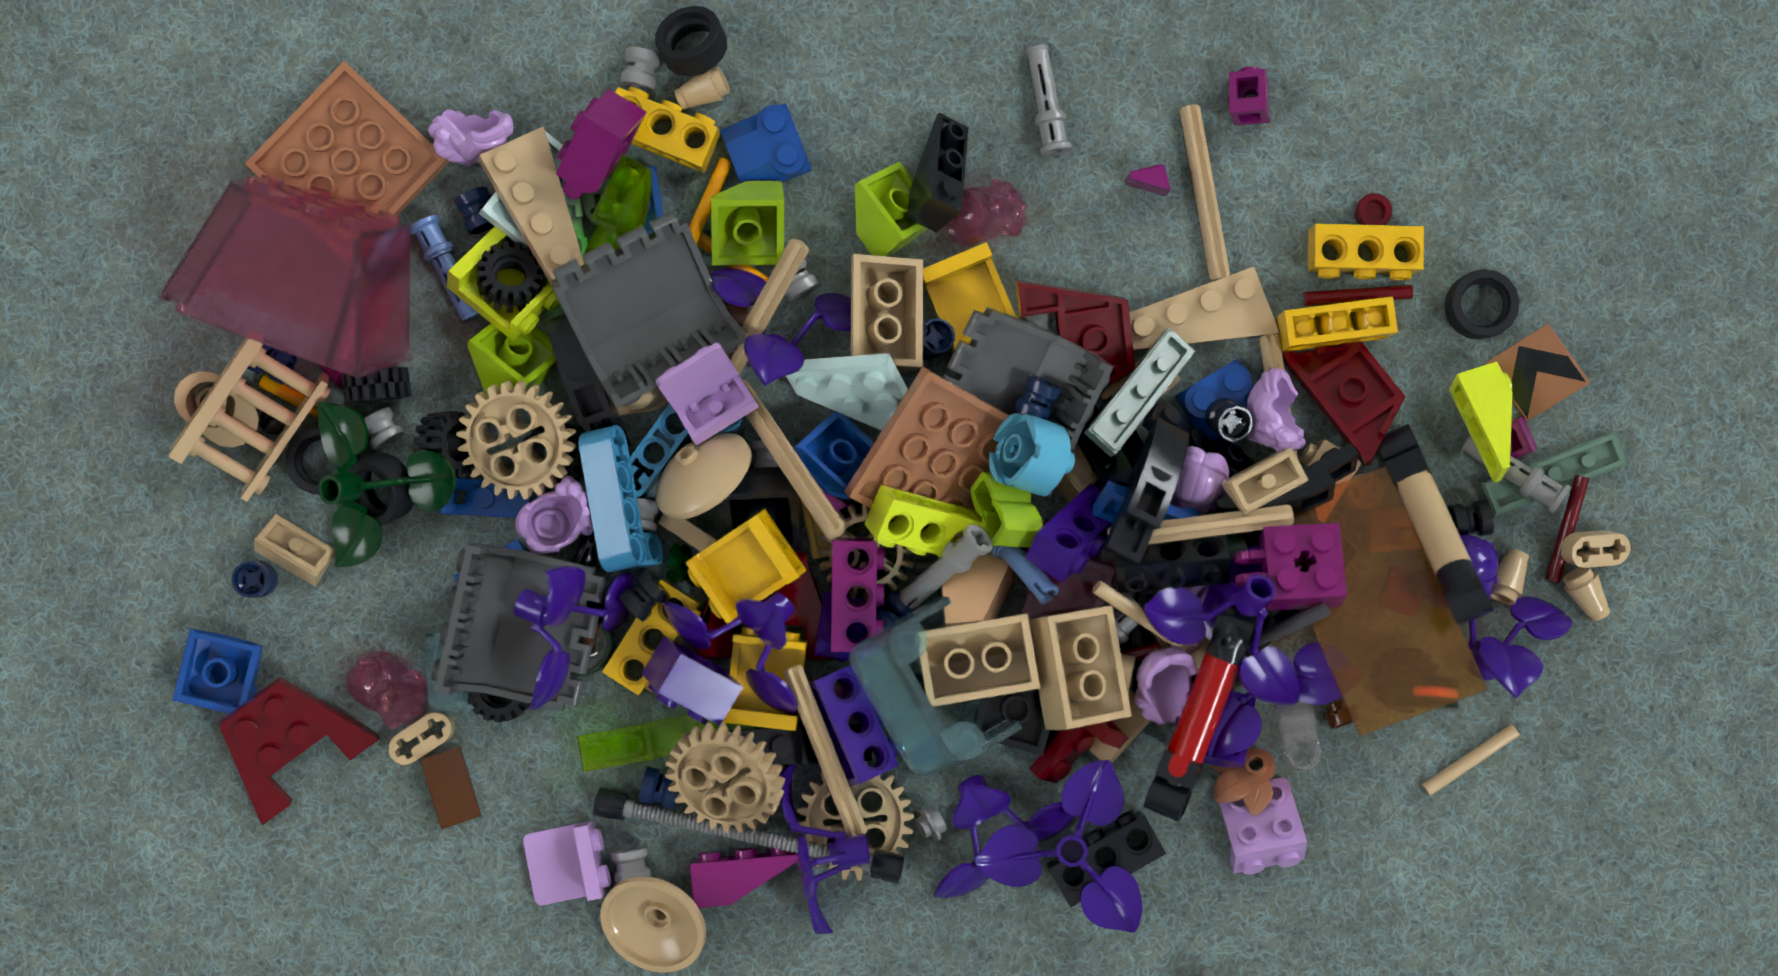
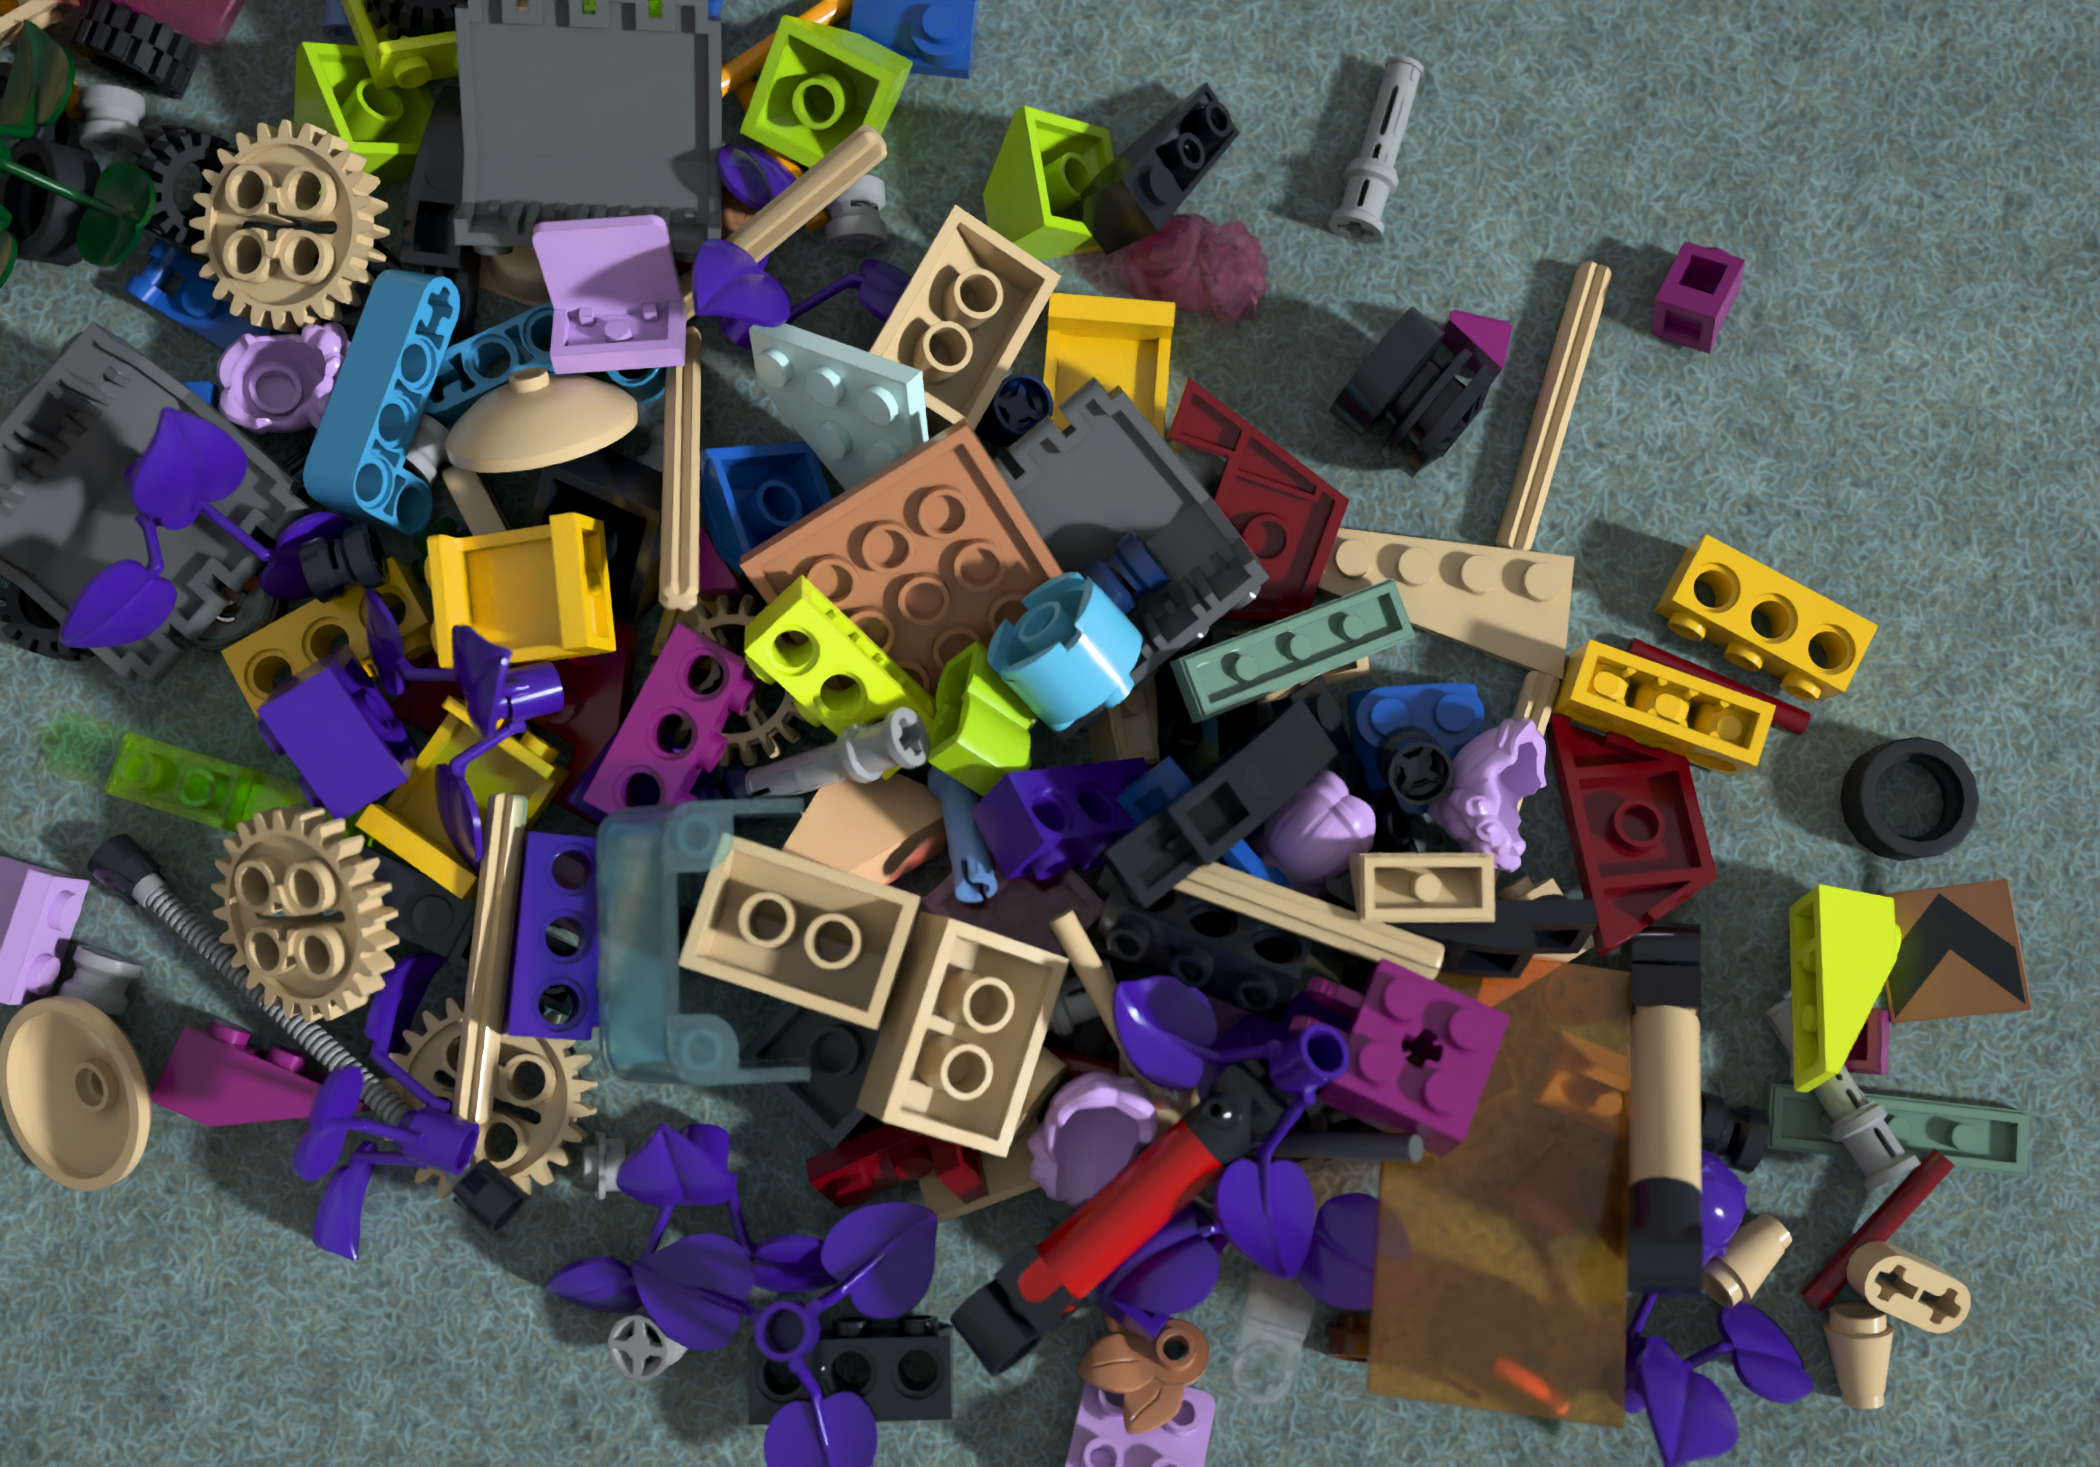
camera: 25 degrees right, 5 degrees down
dark blue wheel [639,766,679,810] -> none
dark red tile [1354,193,1392,225] -> none
none -> light grey wheel [608,1305,689,1381]
none -> black wheel [1328,306,1498,478]

